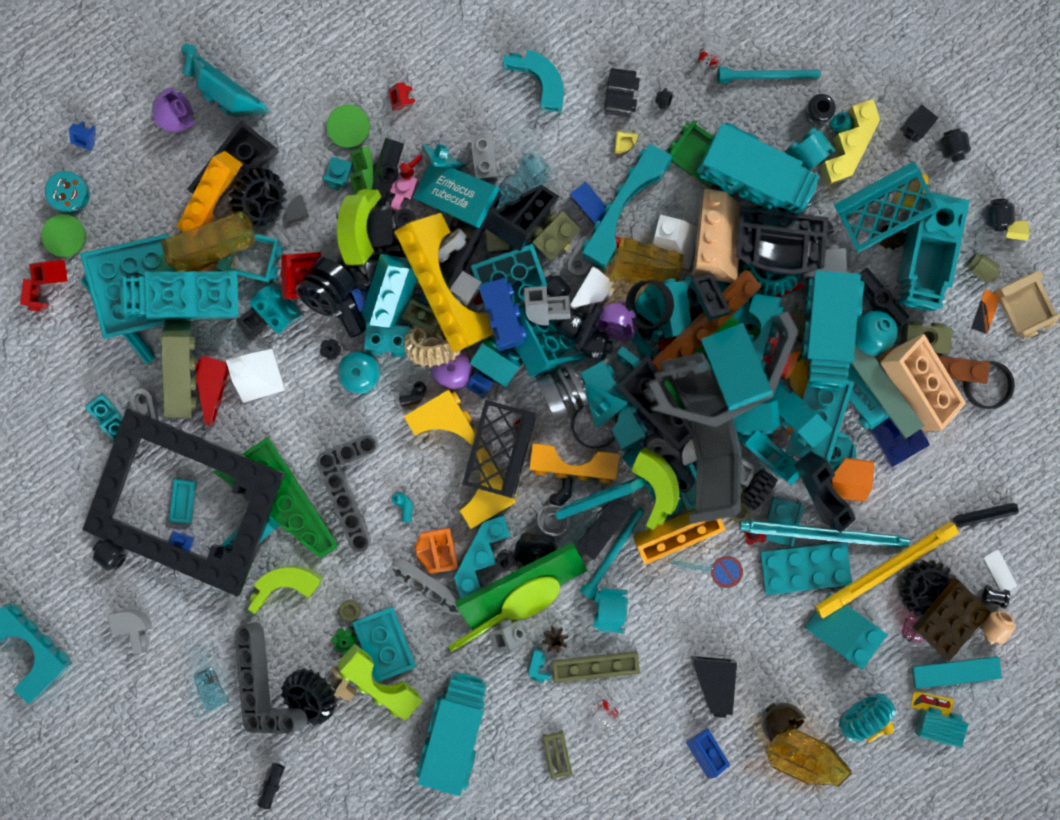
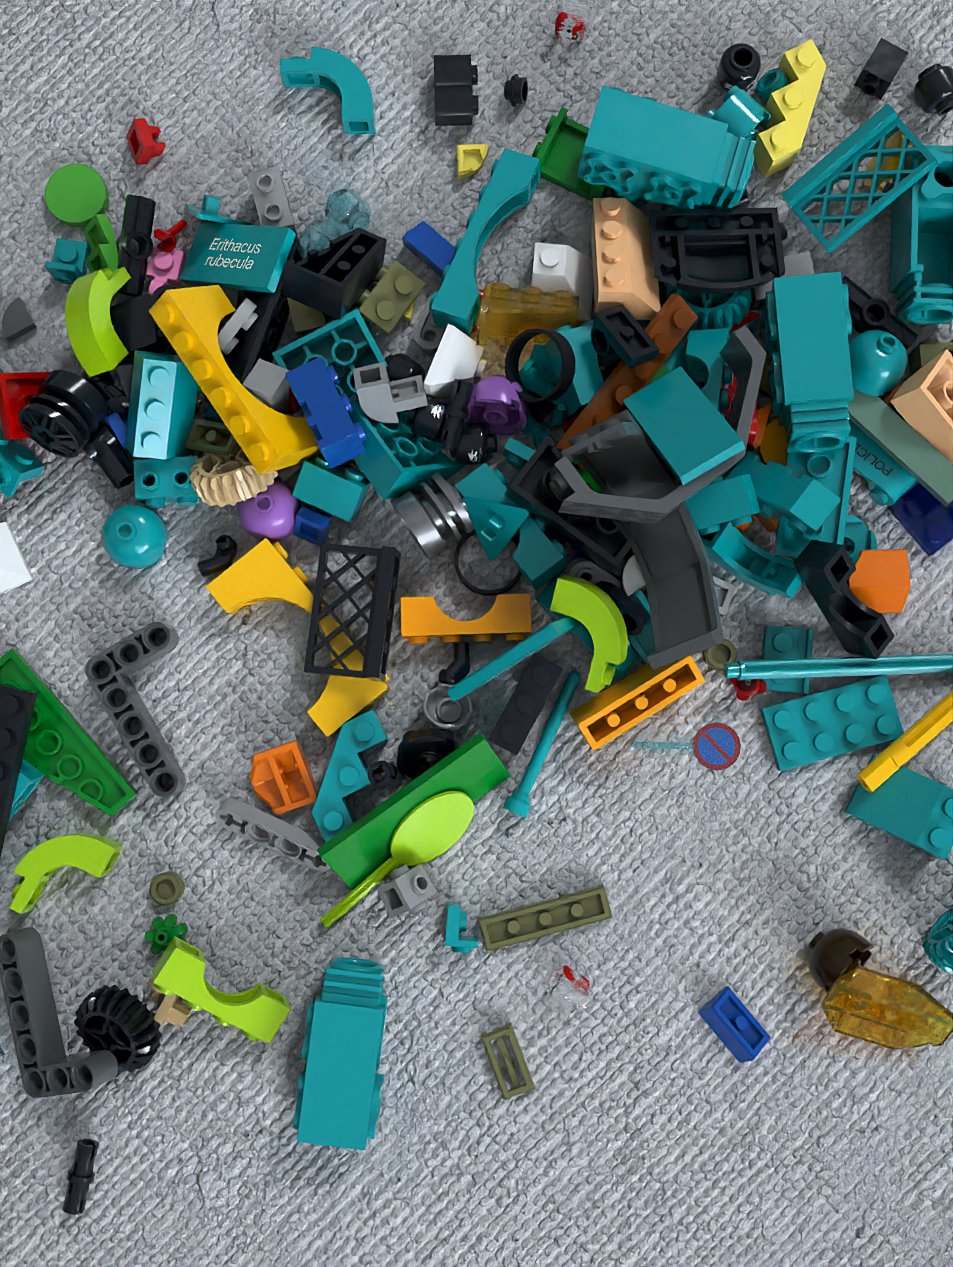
camera: 10 degrees left, 5 degrees down
black plate [320,339,341,360] -> none
teal plate [352,606,417,683] -> none
teal arm [391,492,413,522] -> none
dark brown gear [542,625,569,653] -> none
teal brick [593,588,628,634] -> none
black slope [691,656,737,718] -> none
teal piece [717,66,821,84] -> none
black tyre [741,469,777,511] -> none
dark brown gear [880,223,907,251] -> none

